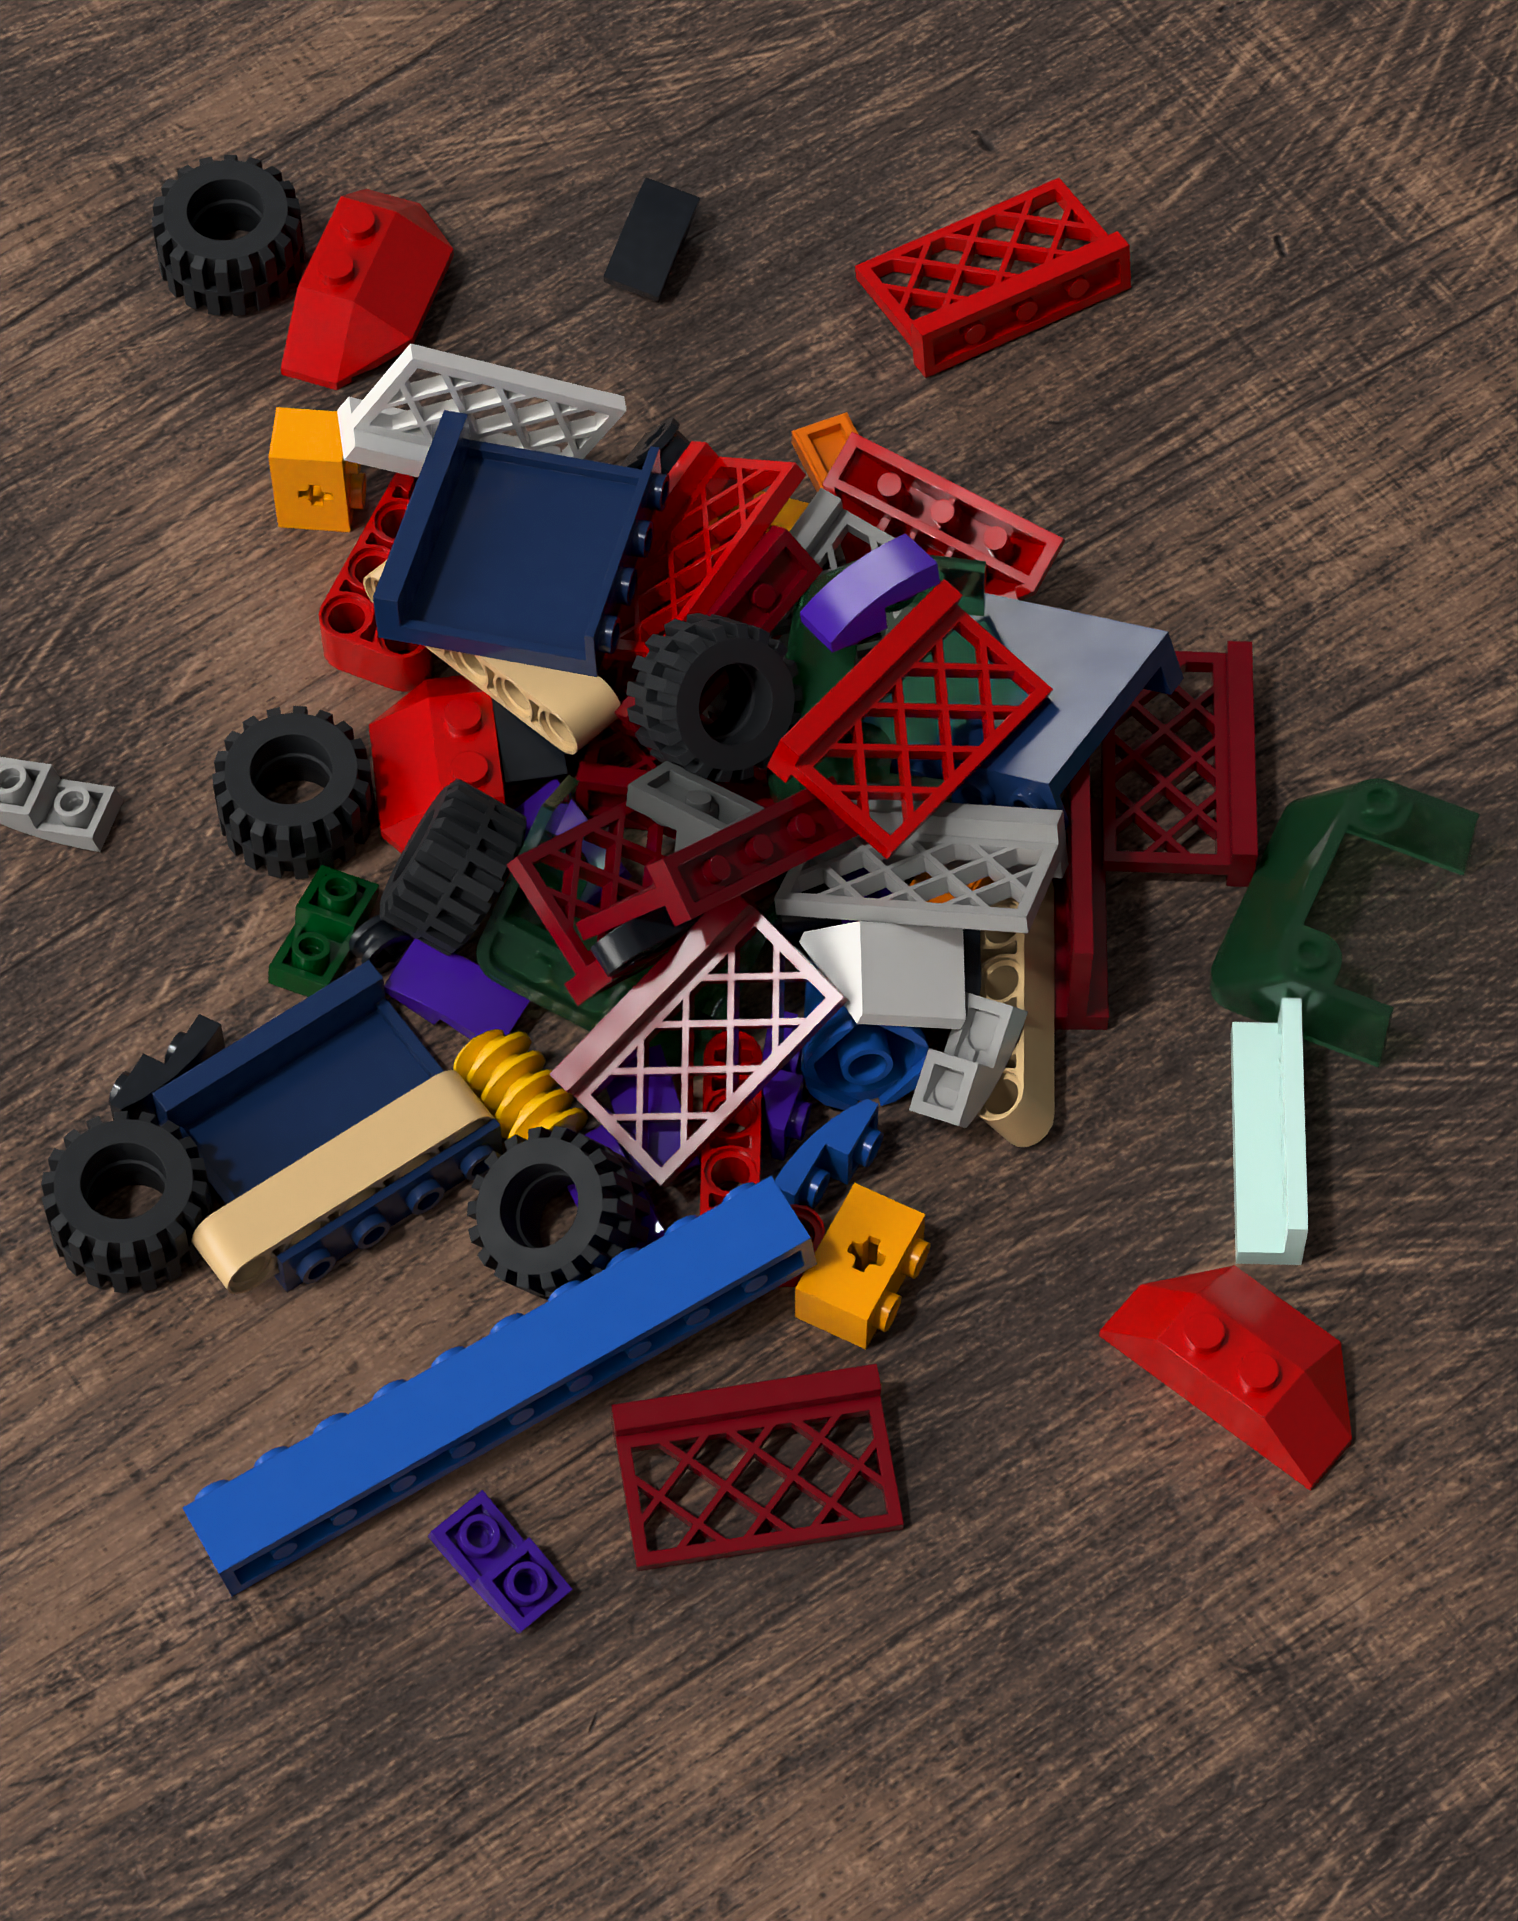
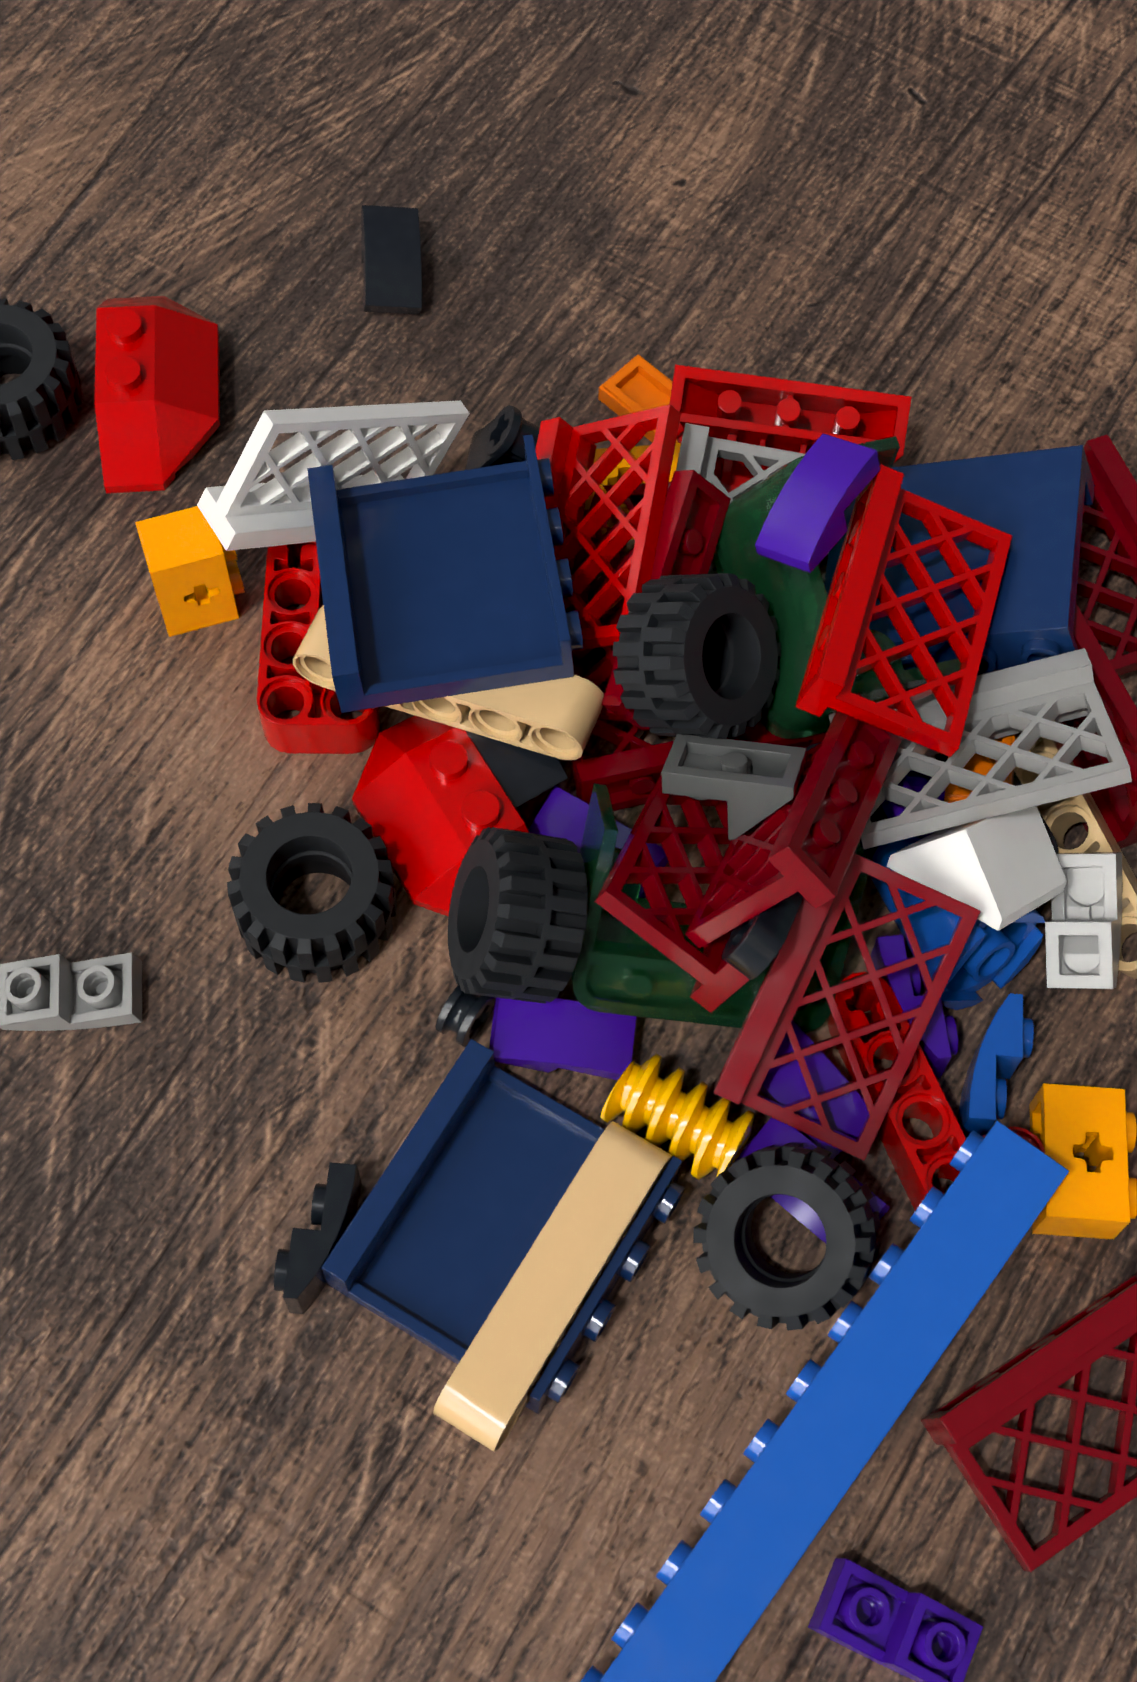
camera: 25 degrees left, 5 degrees up
black tyre [41,1111,214,1293] -> none
dark green slope [268,865,379,997] -> none
red fence [855,178,1131,378] -> none

